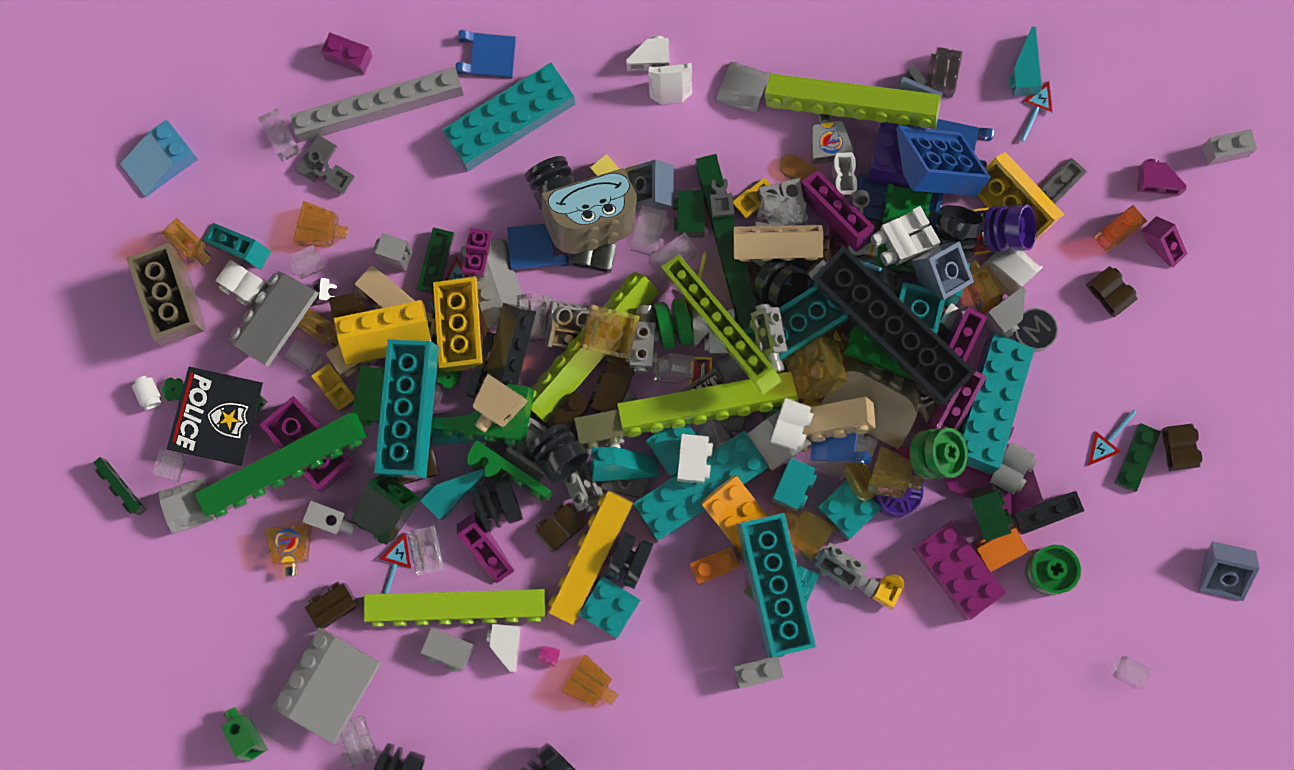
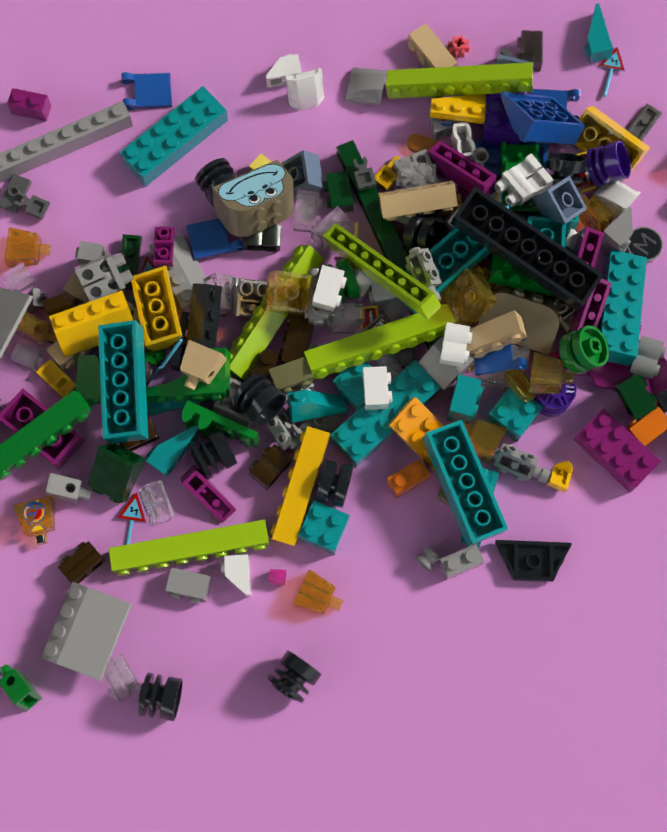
camera: 10 degrees left, 5 degrees down
none -> light grey hips [75,253,133,302]
none -> medium azure piece [146,339,183,387]
none -> white brick [312,265,347,312]
none -> tan brick [407,24,457,68]
none -> light grey wheel [415,546,440,571]
none -> yellow wing [430,94,486,124]
none -> coral gear [447,35,470,59]
none -> black wing [495,540,572,582]

